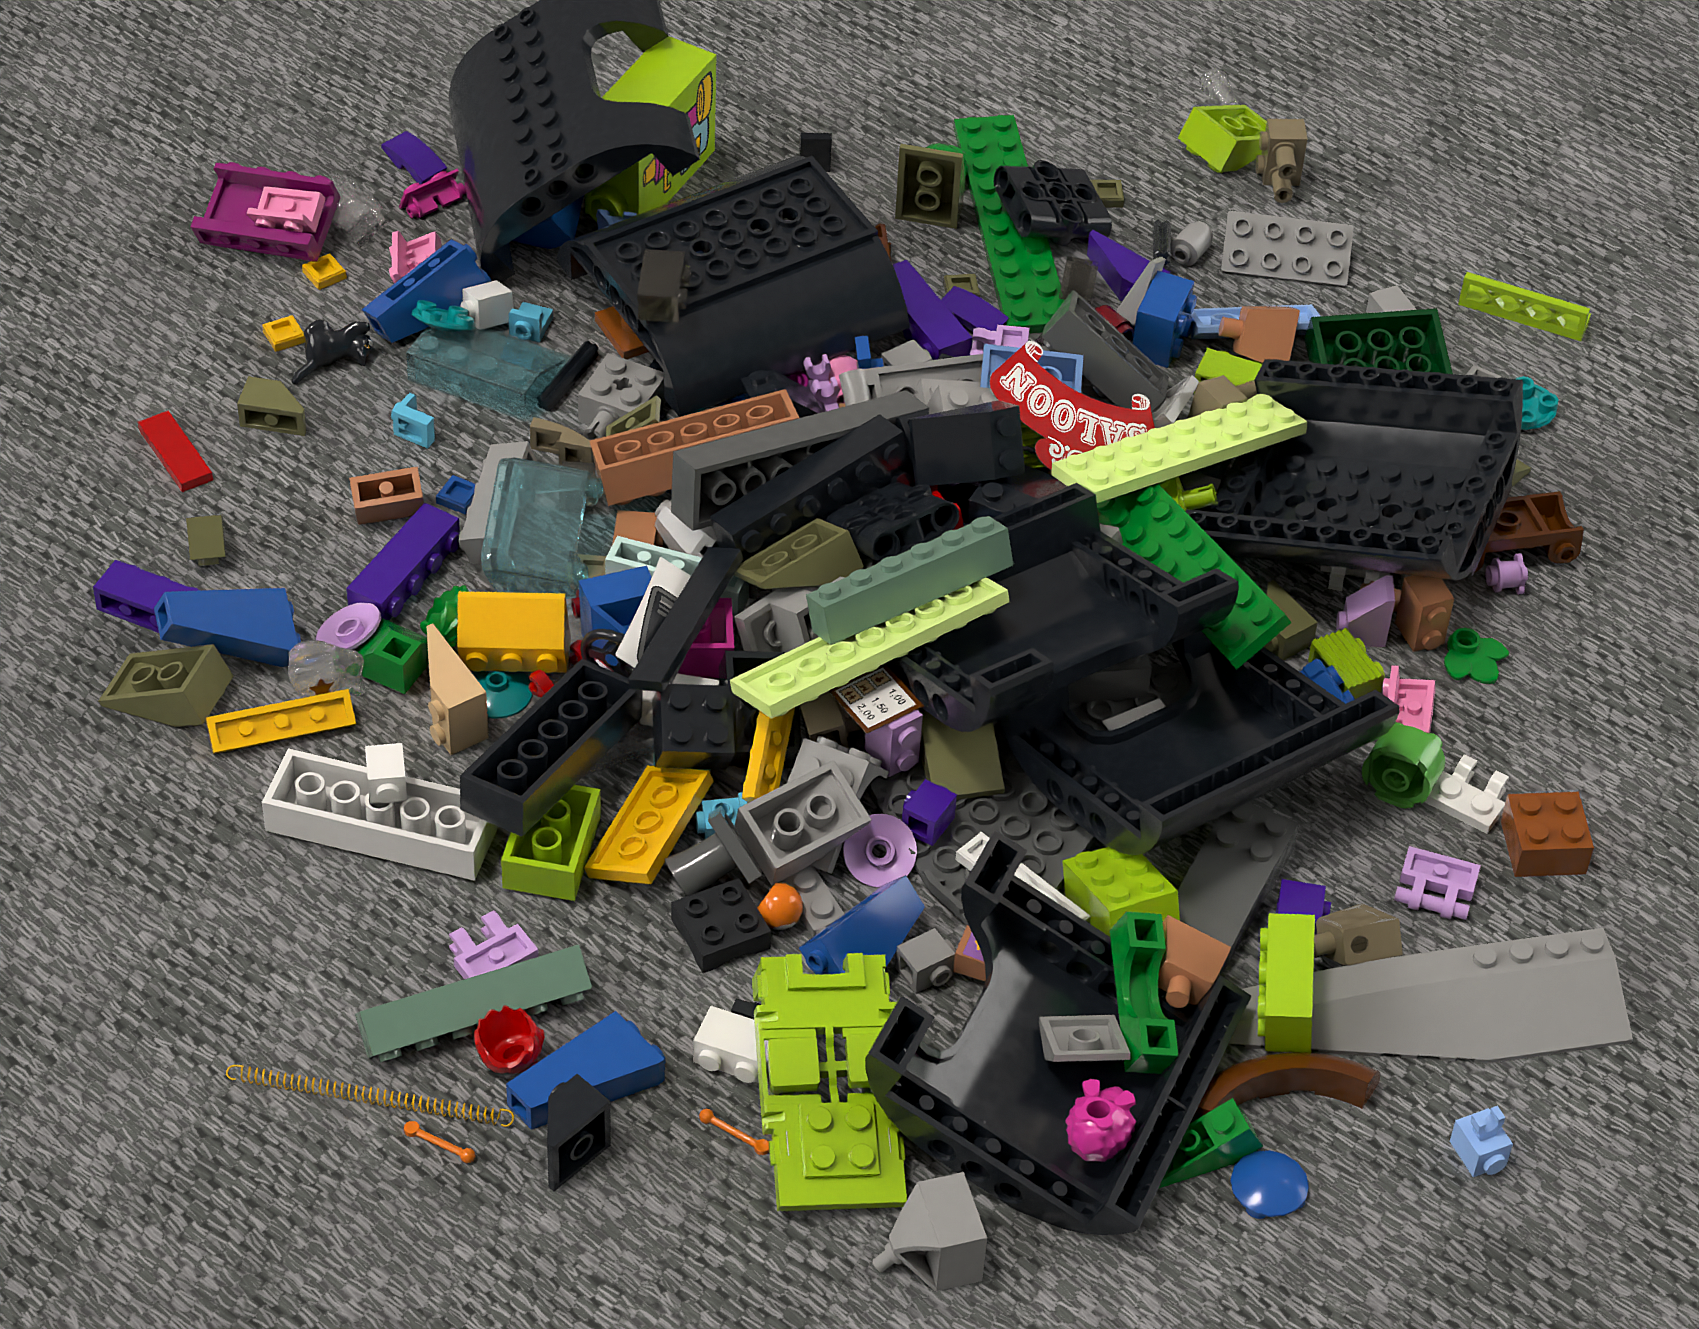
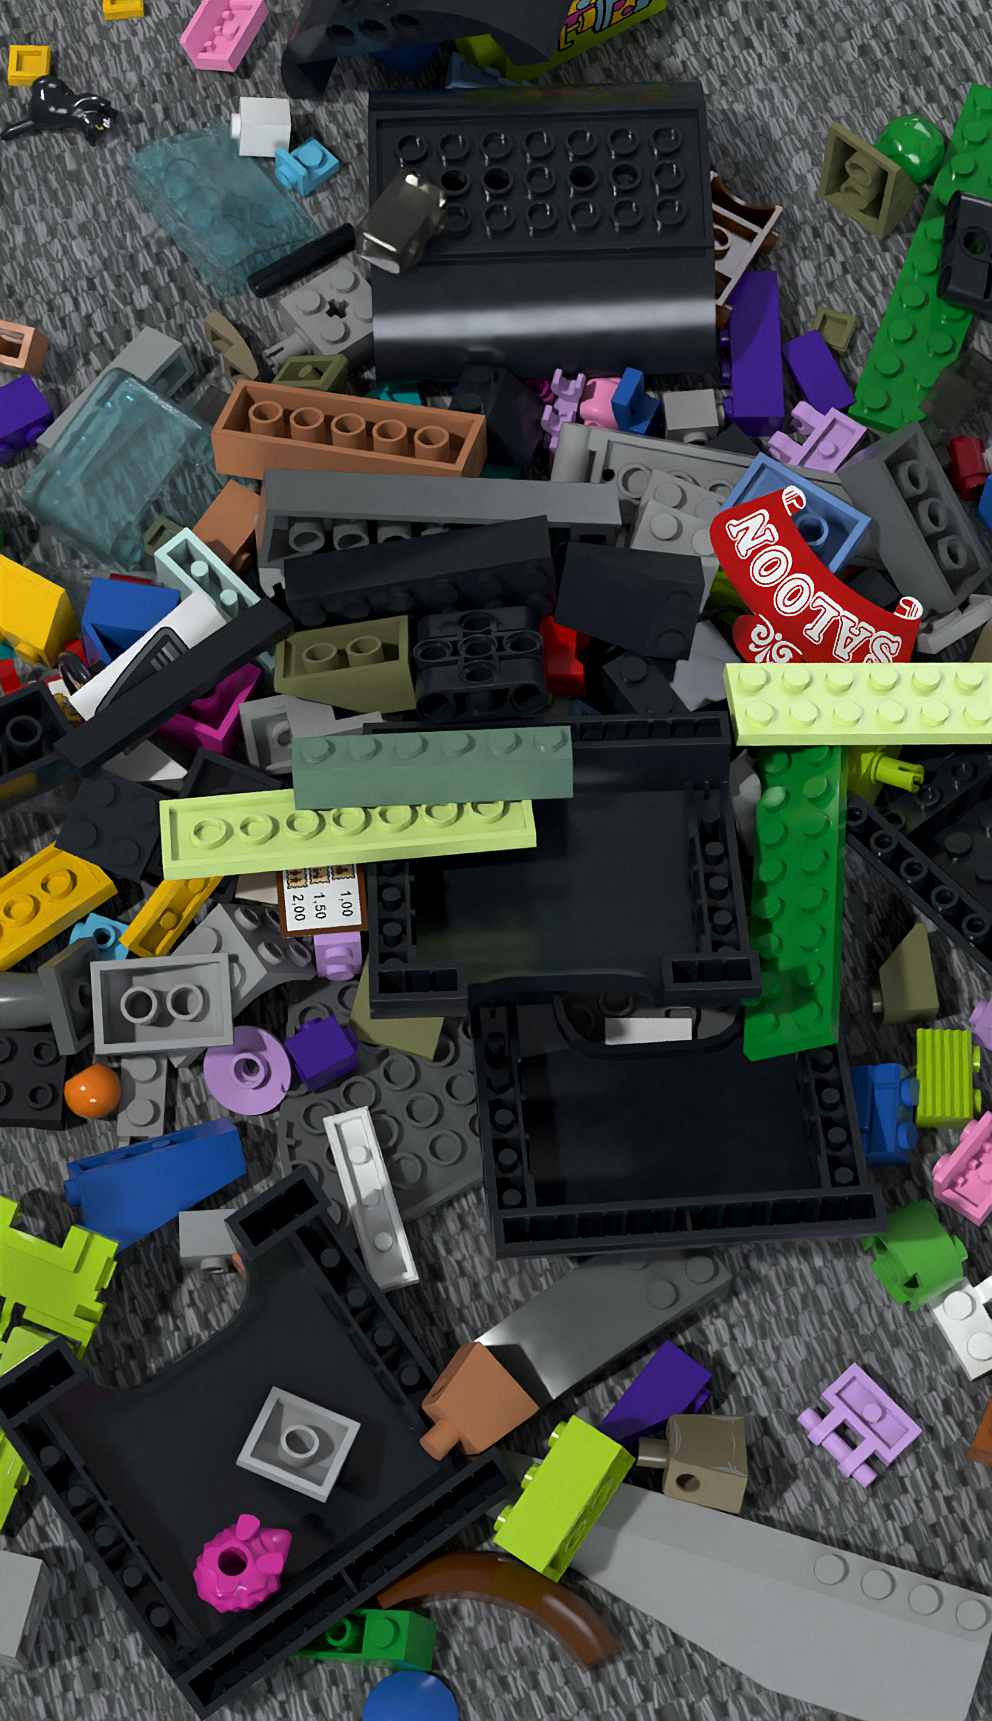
camera: 30 degrees right, 20 degrees up
blue slope [362,239,492,343] -> none
medium azure bracket [391,393,435,449] -> none
teal dish [412,300,476,332] -> none
blue tile [436,475,475,515] -> none
black slope [799,133,832,172] -> none
lime brick [1062,847,1180,937] -> none
green arch [1109,911,1179,1074] -> none

